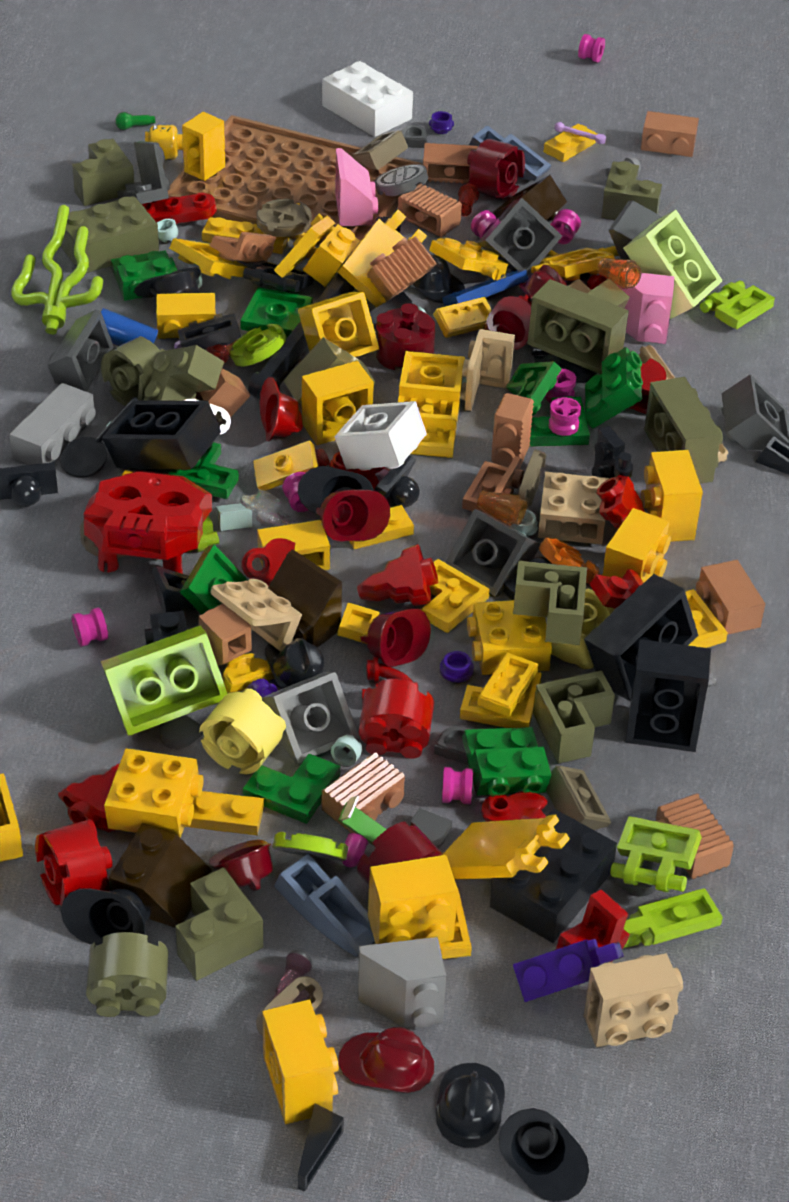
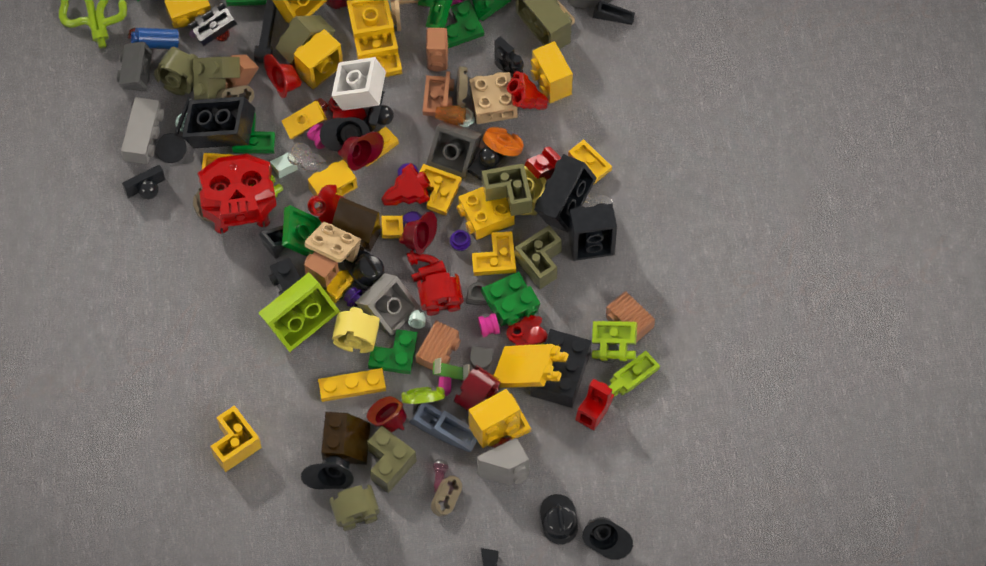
camera: 15 degrees left, 20 degrees up
red brick [35,819,112,906] -> none
red rock [58,763,120,833] -> none
dark pink wheel [71,607,108,647] -> none
yellow brick [104,748,204,838] -> none
dark grey tile [159,715,203,749] -> none
lime tile [229,324,287,367] -> none
yellow brick [262,999,339,1125] -> none
dark red piece [339,1027,434,1093] -> none
yellow plate [477,652,538,717] -> none
dark purple hinge [512,939,624,1002] -> none
dark tan slope [546,765,611,830] -> none
dark pink wheel [548,397,581,436] -> none
tan brick [584,953,683,1047] -> none
yellow brick [602,508,671,582] -> none
nougat brick [696,559,765,635] -> none

